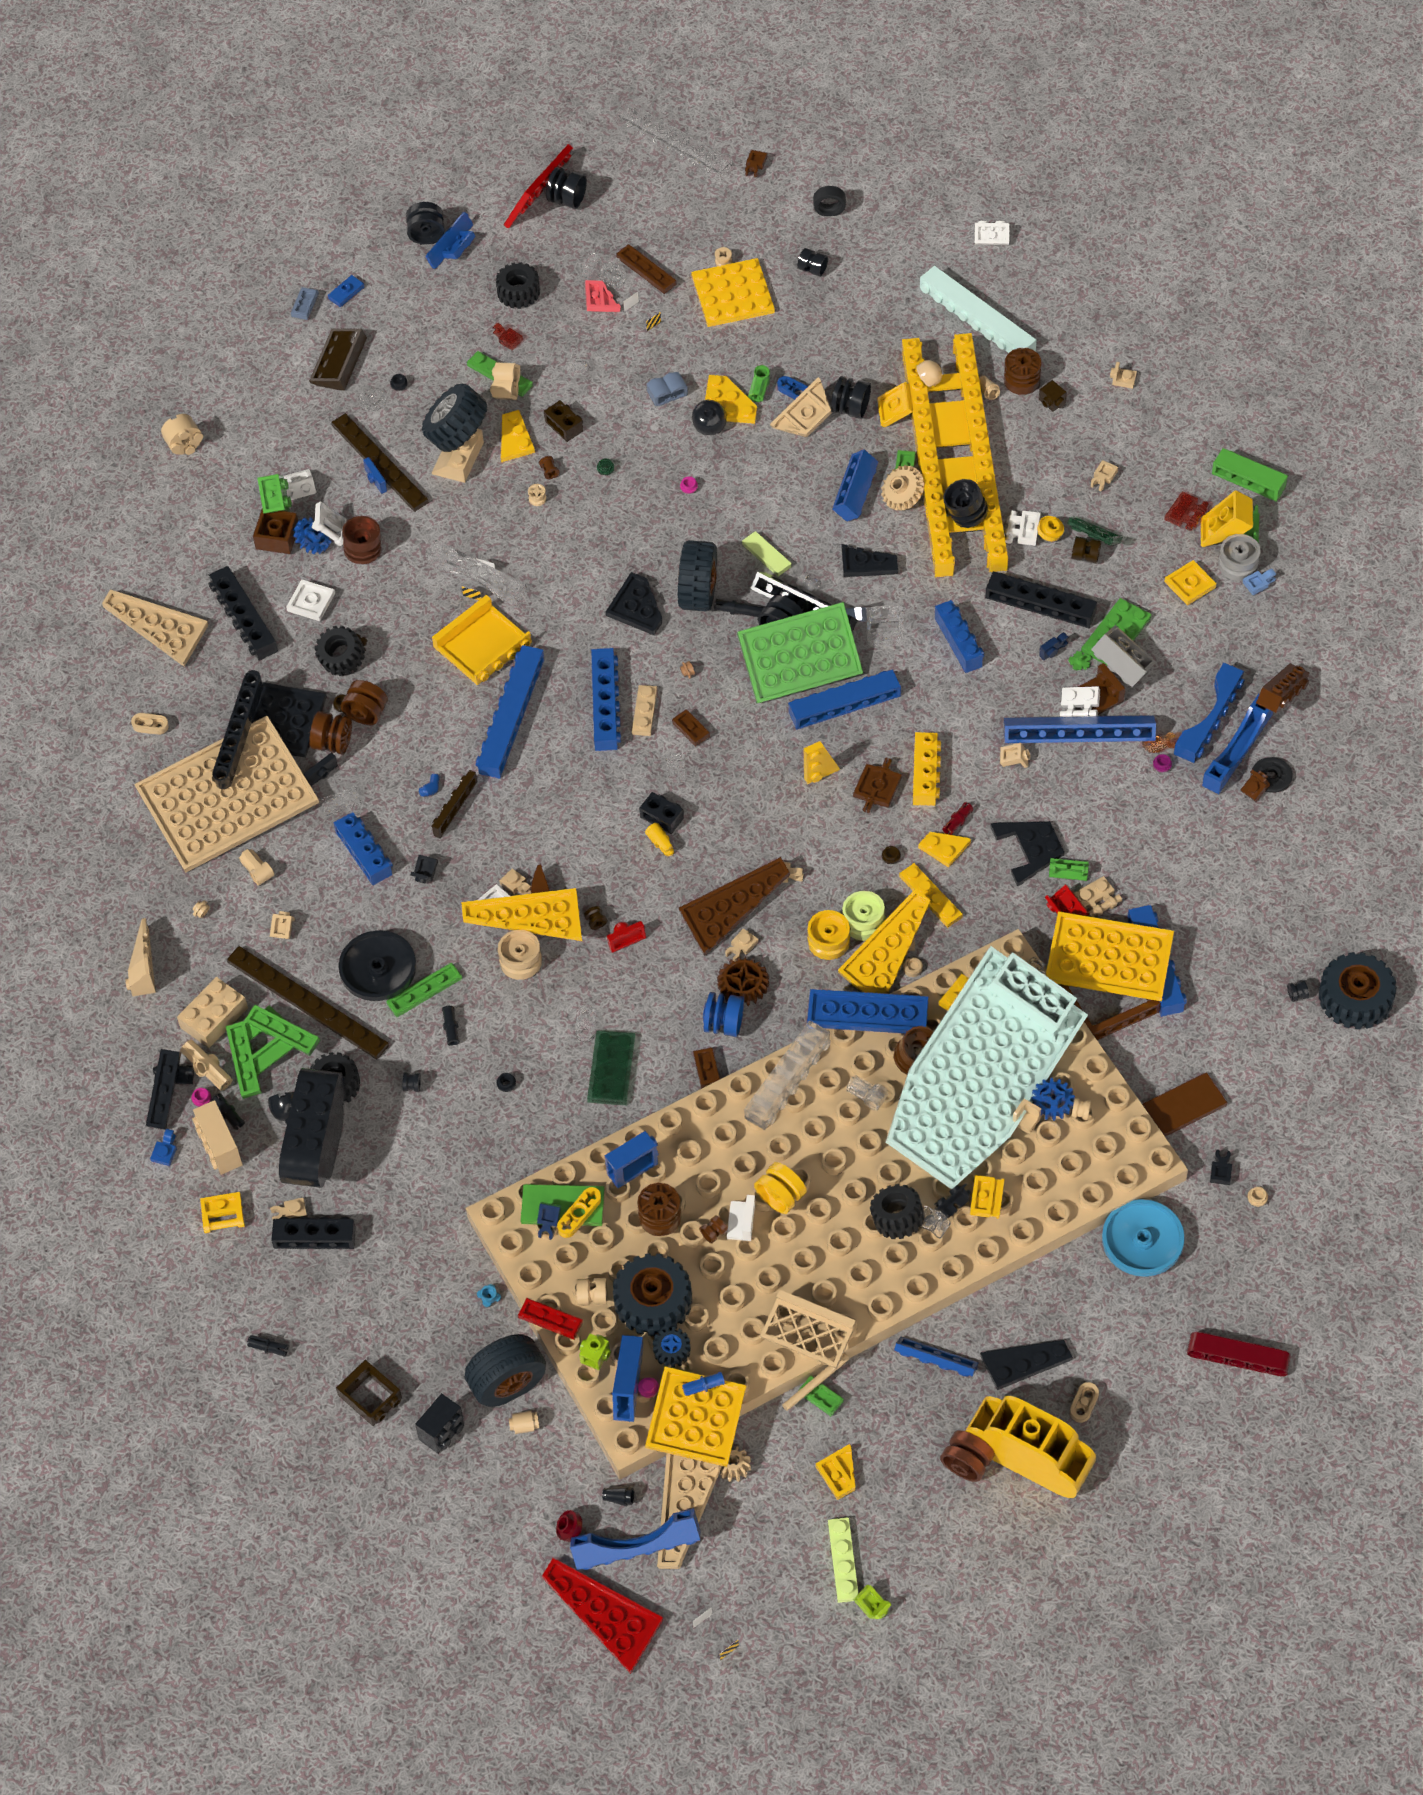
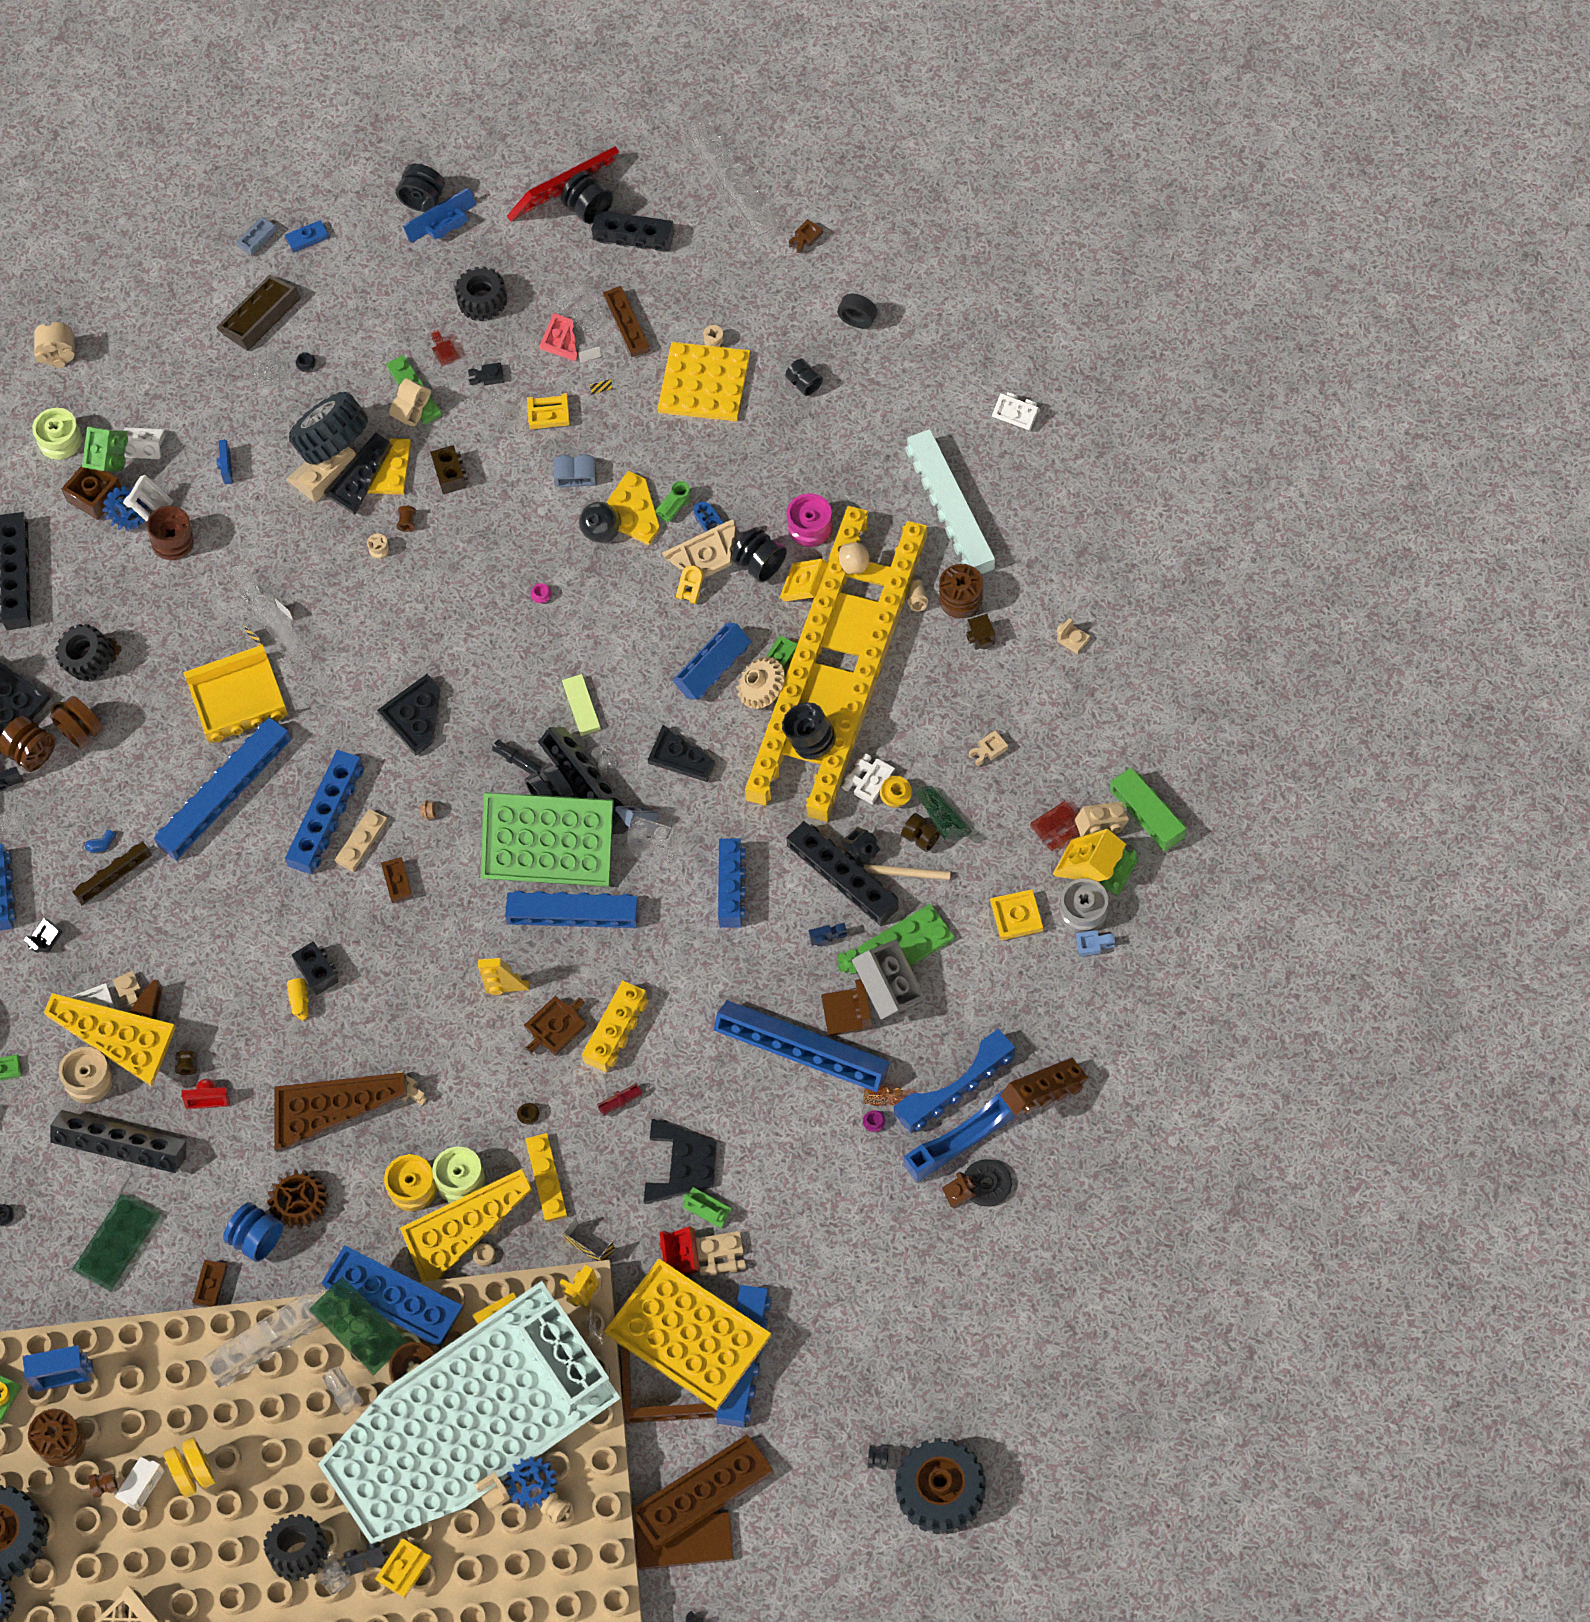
camera: 25 degrees right, 5 degrees up
white plate [286,579,335,621] -> none
dark brown plate [331,413,429,512] -> none
clear green plate [597,458,614,475] -> none
black wheel [678,540,717,612] -> none
tan plate [725,929,758,961] -> none
yellow wing [918,832,971,867] -> none
tan bracket [1000,743,1030,768] -> none
white plate [1060,687,1100,717] -> none
none -> yellowish green wheel [32,407,83,460]
none -> black brick [50,1110,186,1174]
none -> clear green plate [308,1276,407,1376]
none -> black wing [324,432,393,515]
none -> black plate [468,362,504,386]
none -> yellow plate [527,393,570,430]
none -> yellow bracket [559,1265,599,1308]
none -> sticker [563,1216,615,1261]
none -> black brick [591,210,674,251]
none -> reddish brown plate [632,1434,774,1550]
none -> yellow plate [676,565,704,604]
none -> dark pink wheel [786,493,833,547]
none -> black brick [842,827,881,863]
none -> tan bar [864,864,951,880]
none -> tan brick [1075,801,1129,837]

